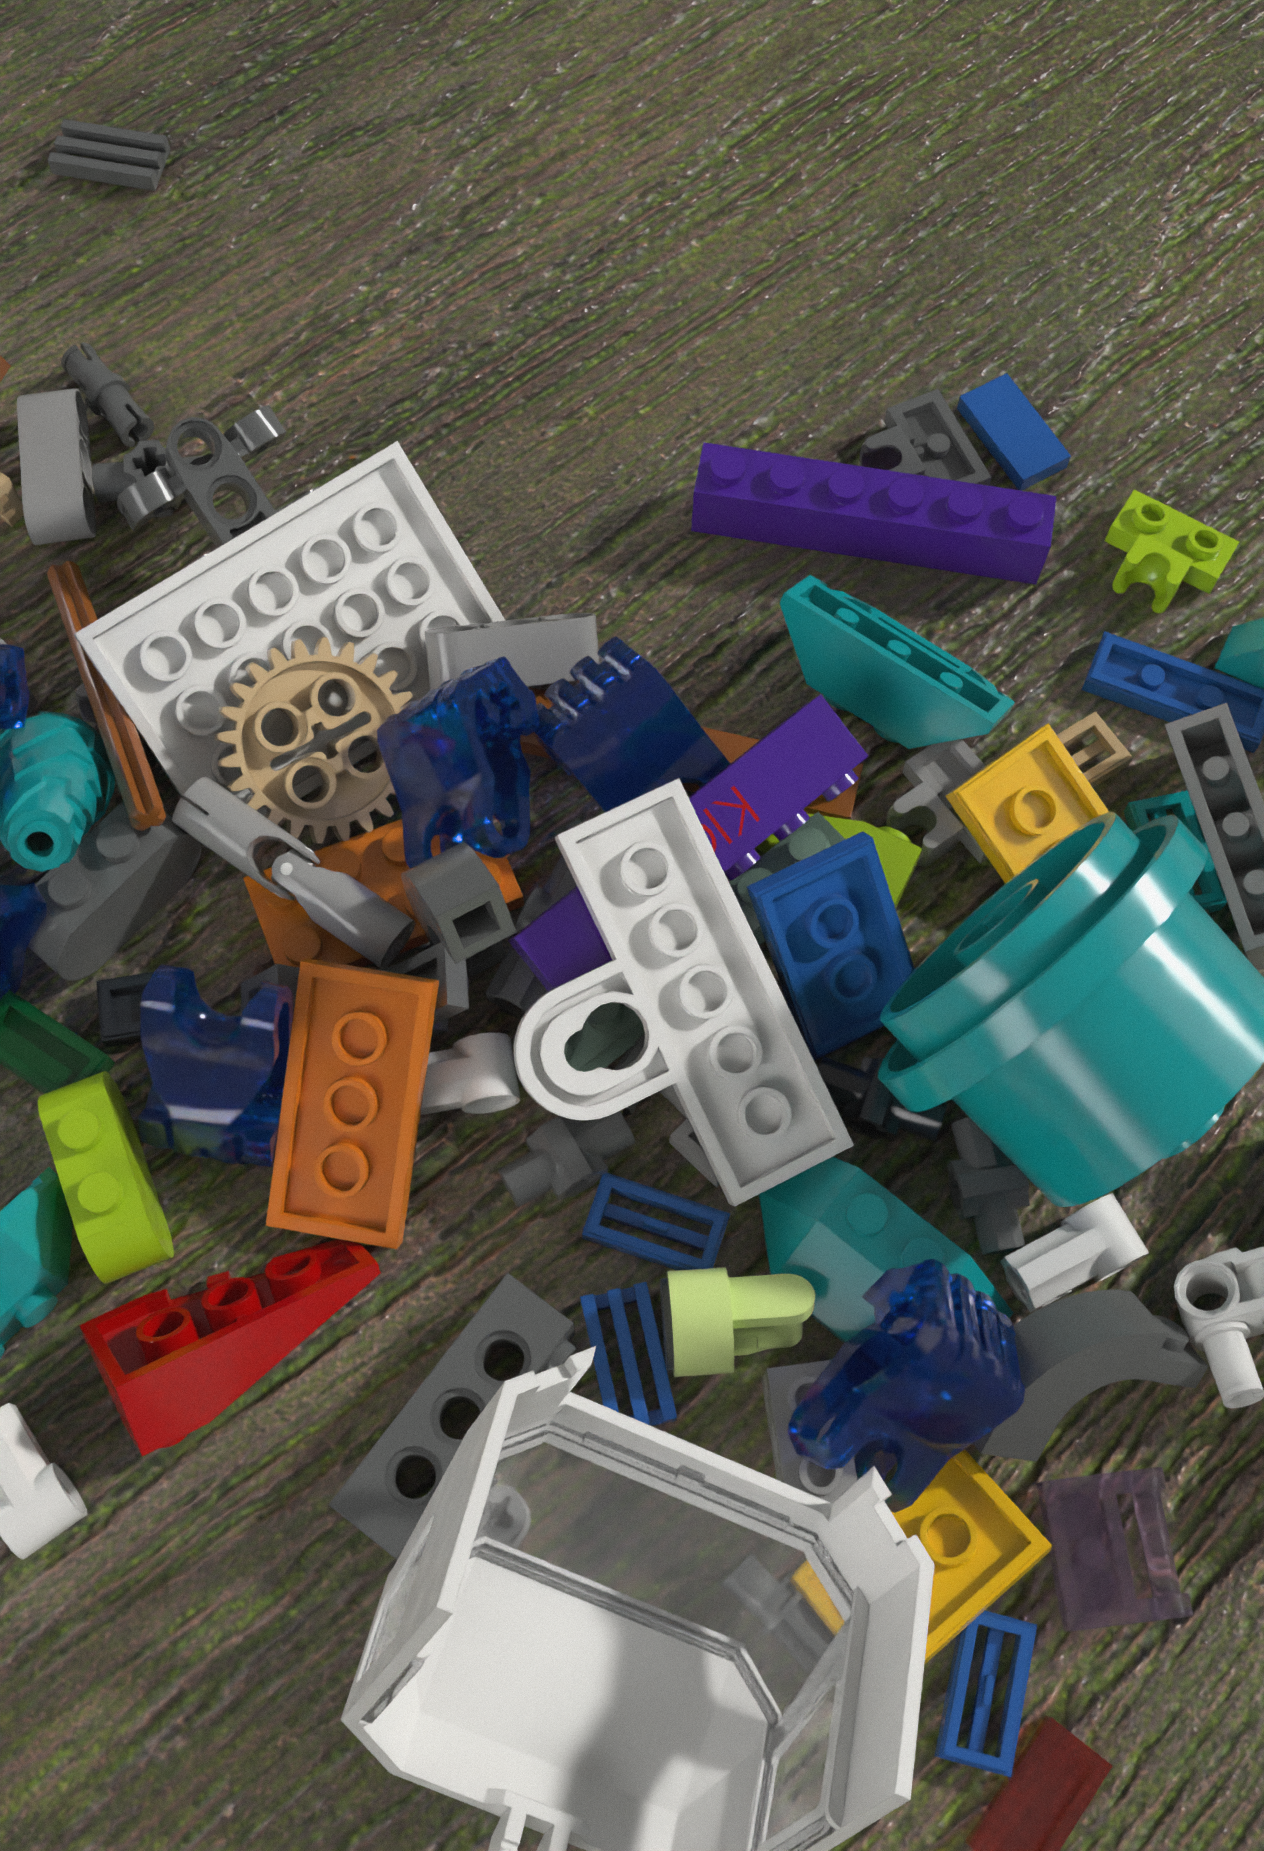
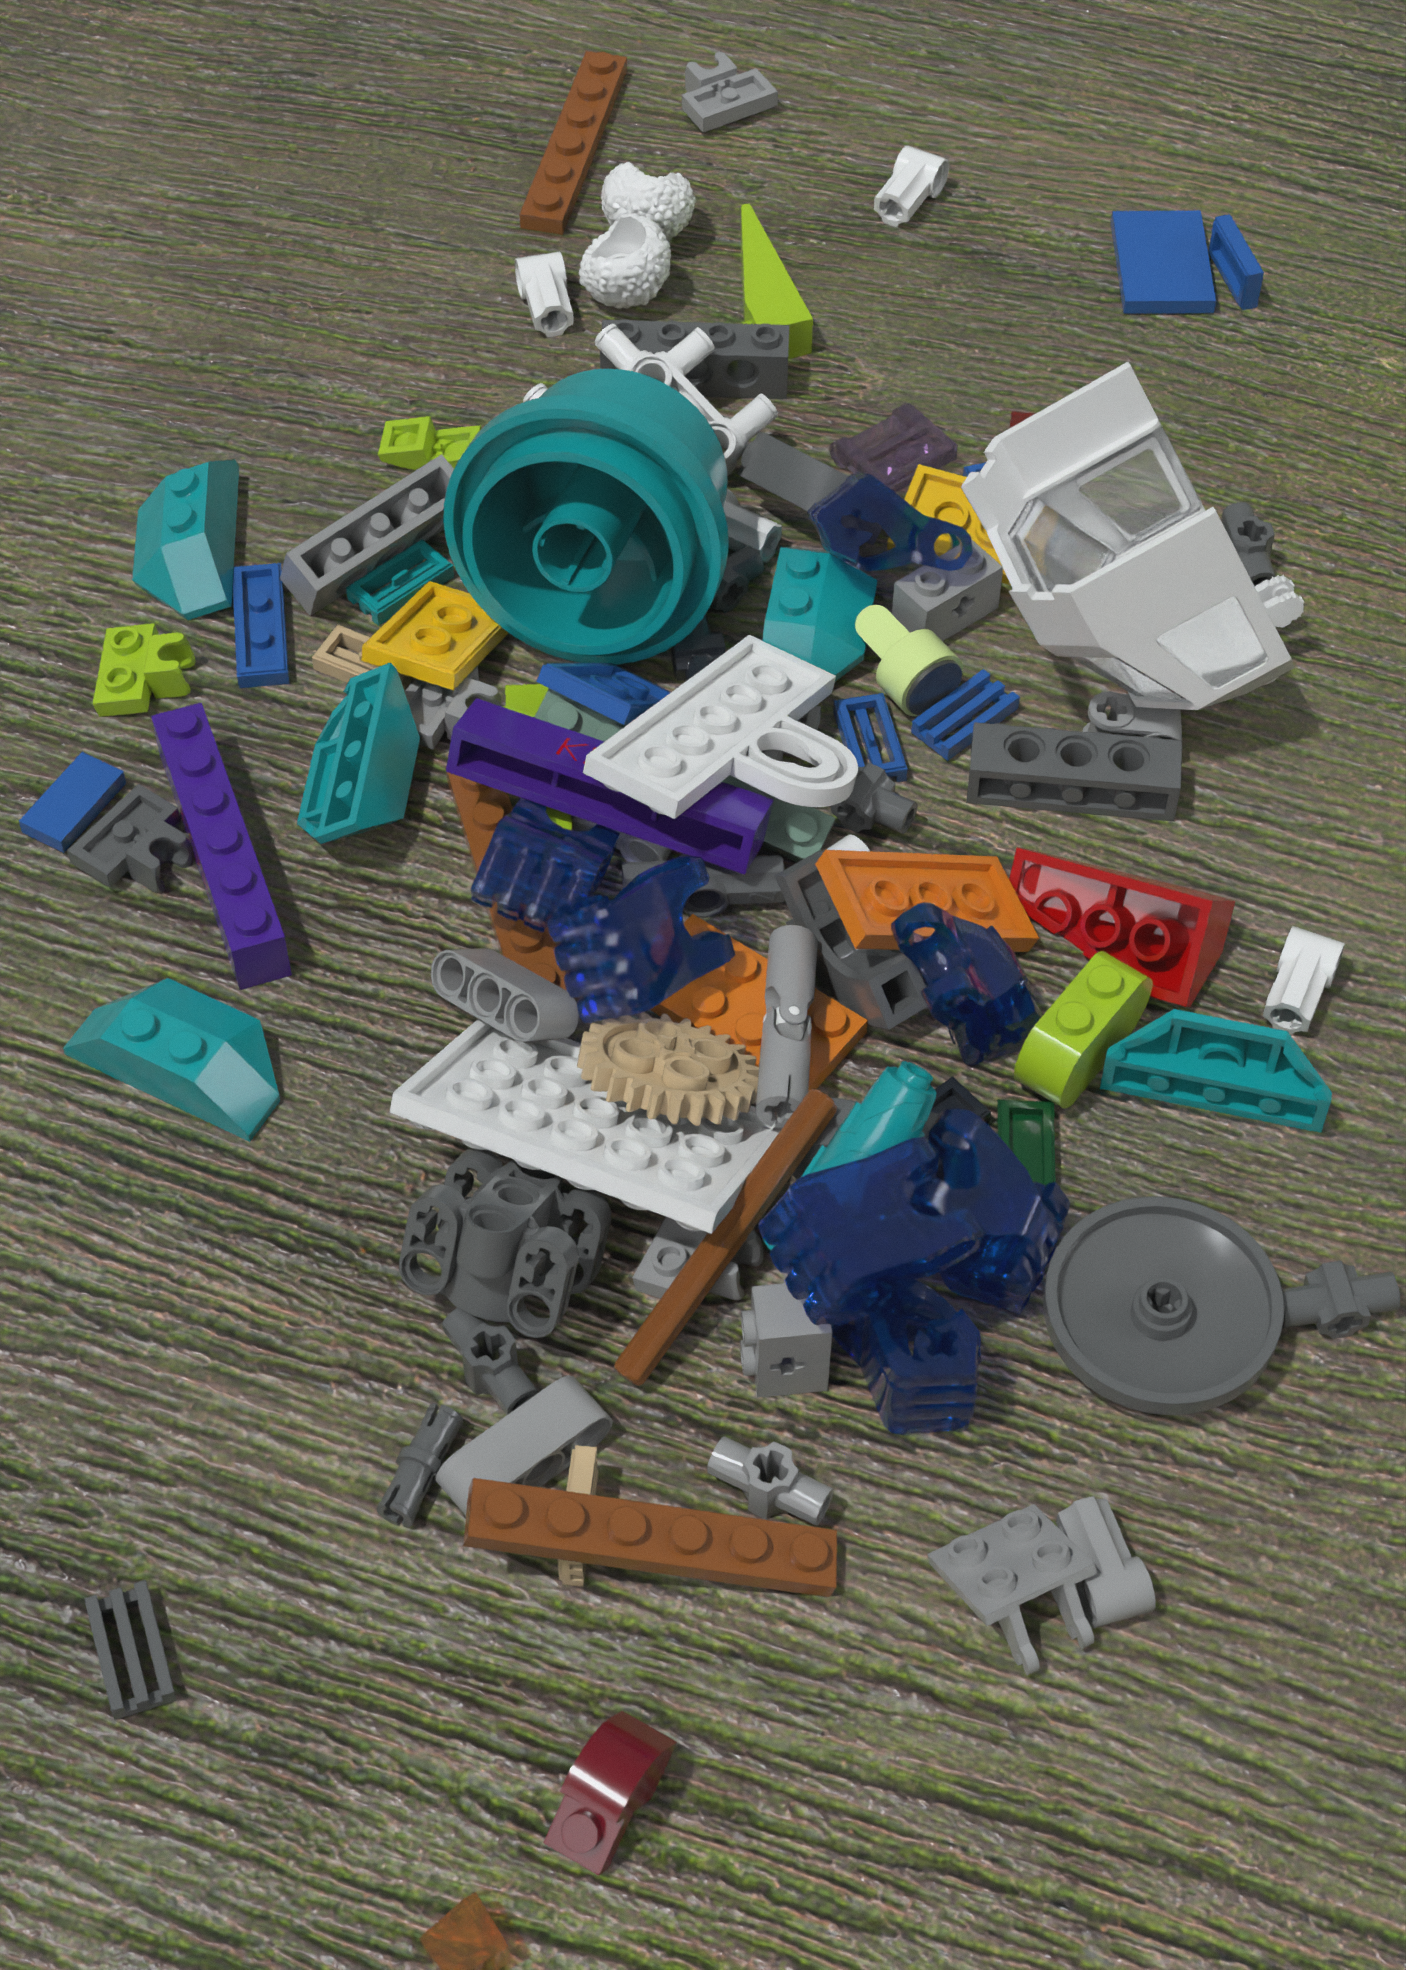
camera: 120 degrees left, 15 degrees down
dark grey arch [401,842,516,979] -> none
none -> teal wedge [63,978,280,1142]

